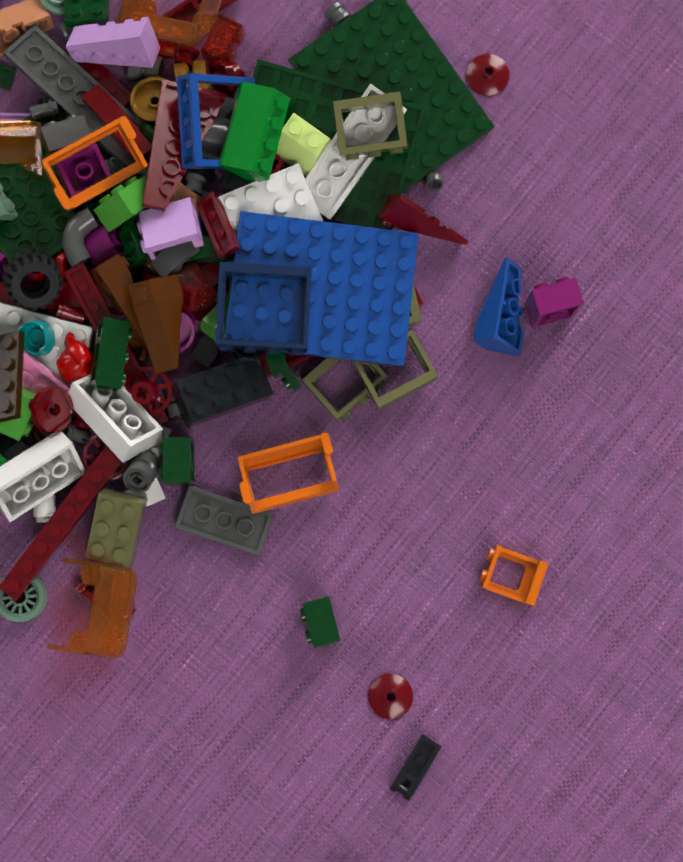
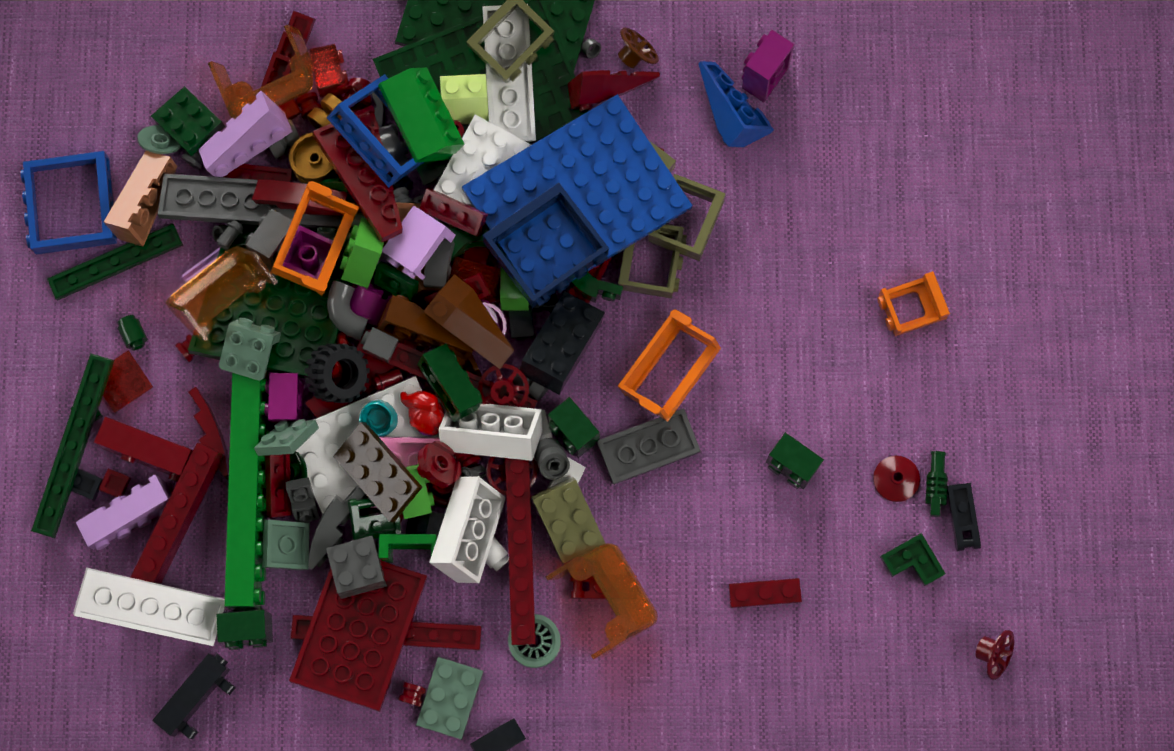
camera: 35 degrees left, 5 degrees down
none -> dark grey brick [361,327,399,363]
none -> reddish brown wheel [618,27,659,68]
none -> dark red plate [729,578,802,608]
none -> dark green plate [880,533,946,586]
none -> dark green hinge [925,451,948,517]

